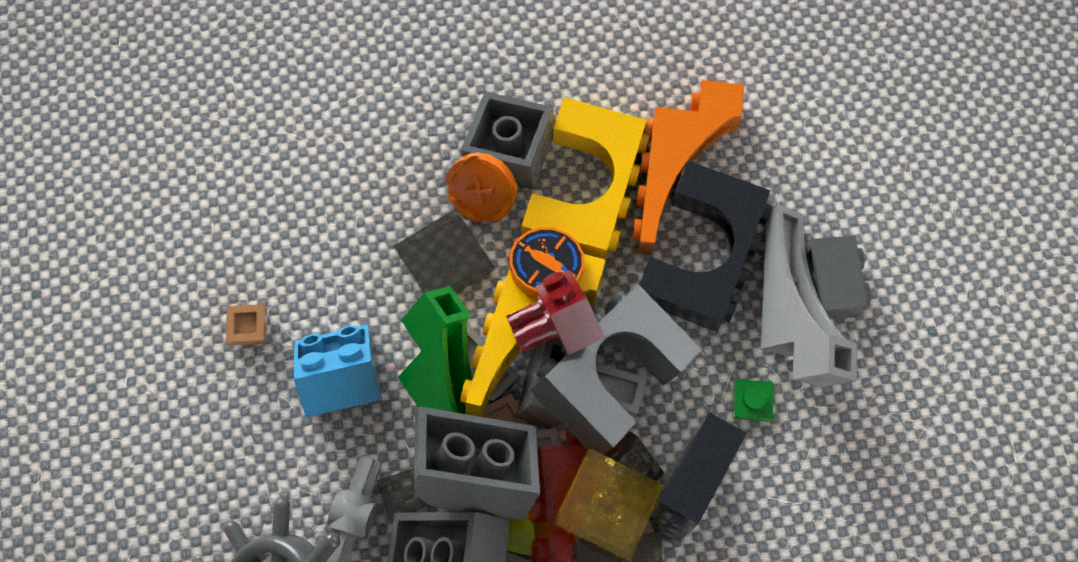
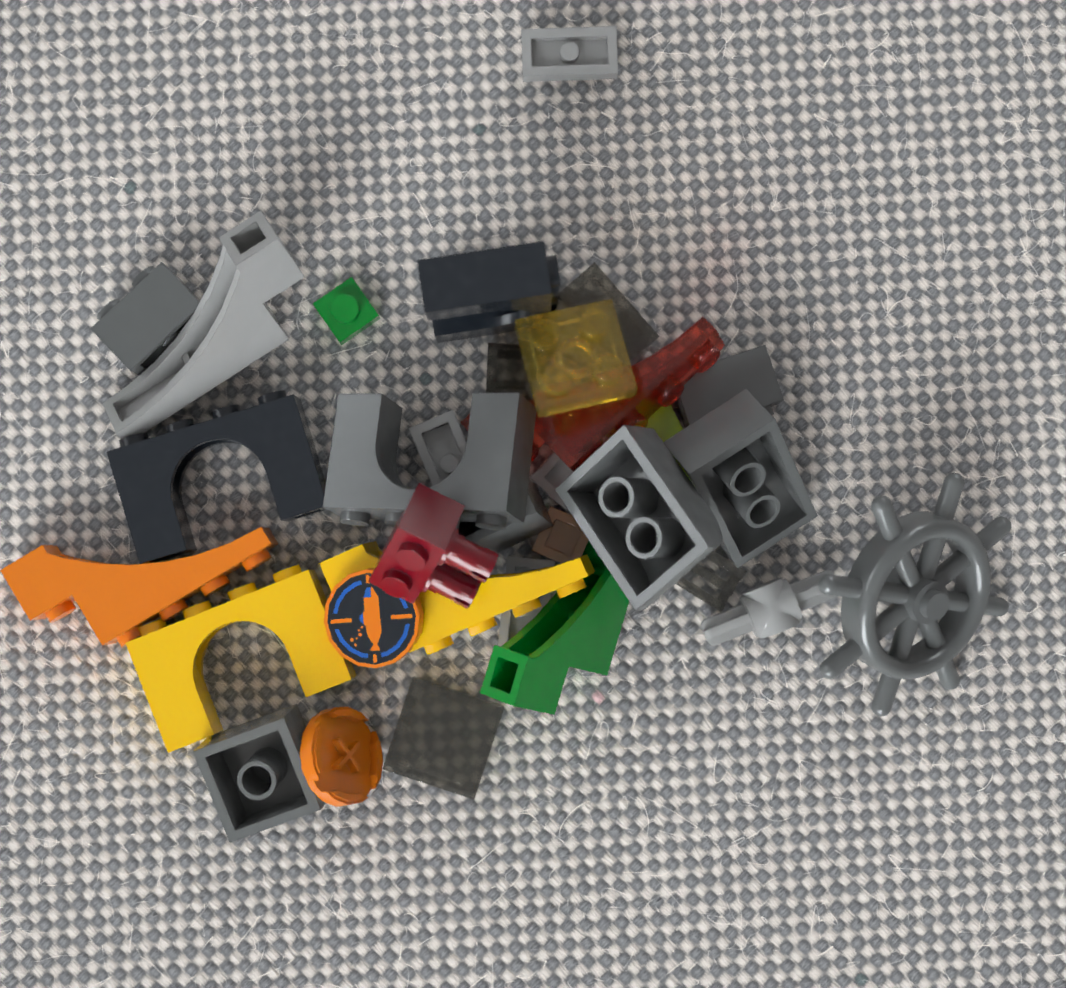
camera: 130 degrees left, 15 degrees up
medium nougat plate [226,304,268,346] -> none
dark azure slope [294,324,382,418] -> none

